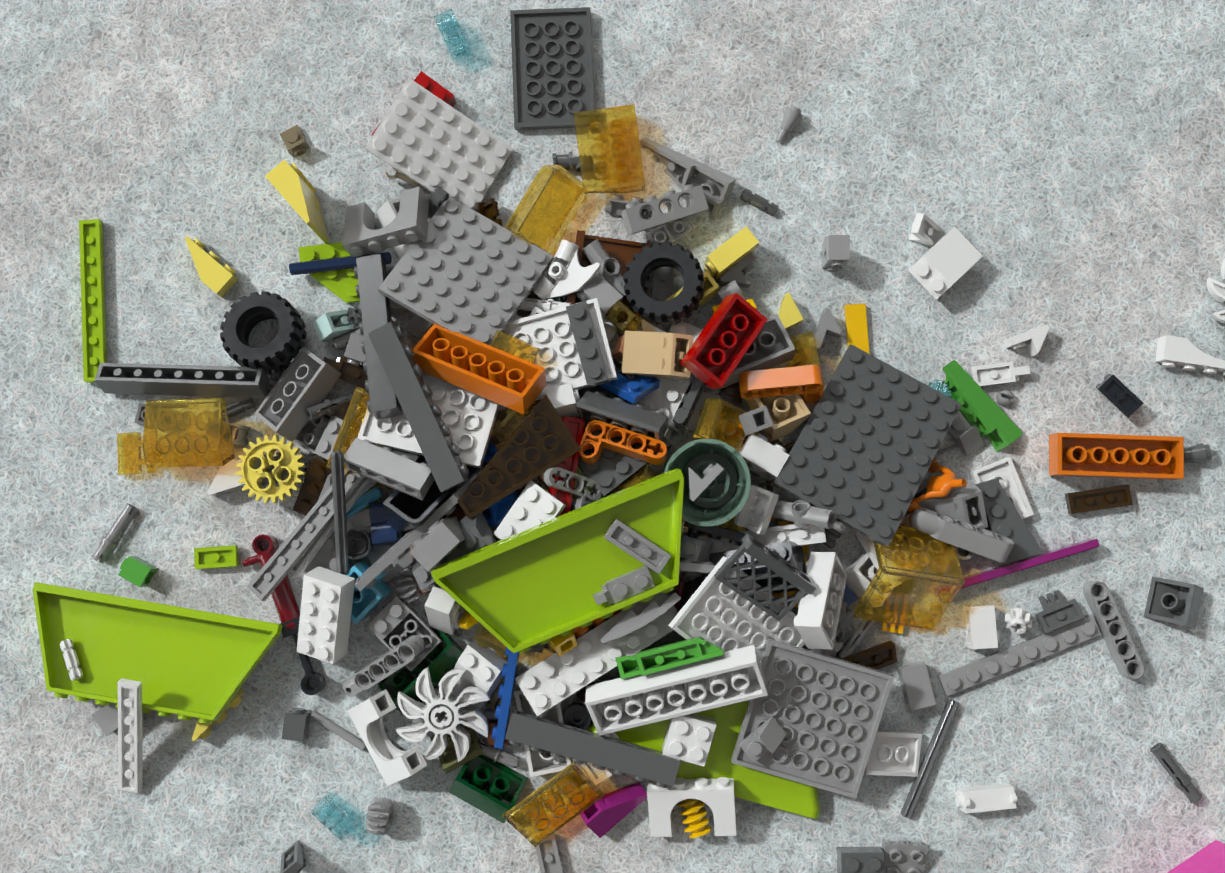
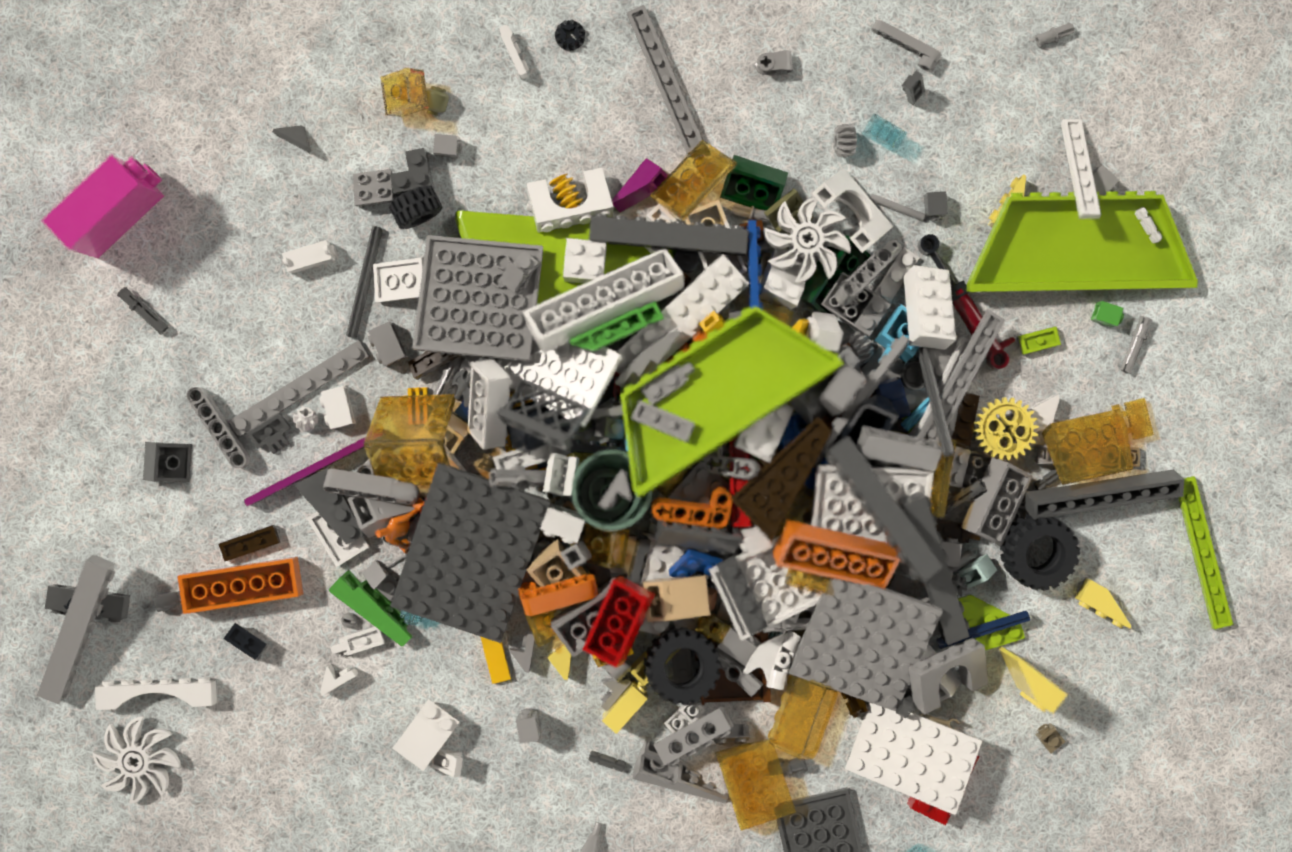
camera: 170 degrees right, 5 degrees up
none -> black tyre [389,185,443,229]
none -> white plate [873,247,920,303]

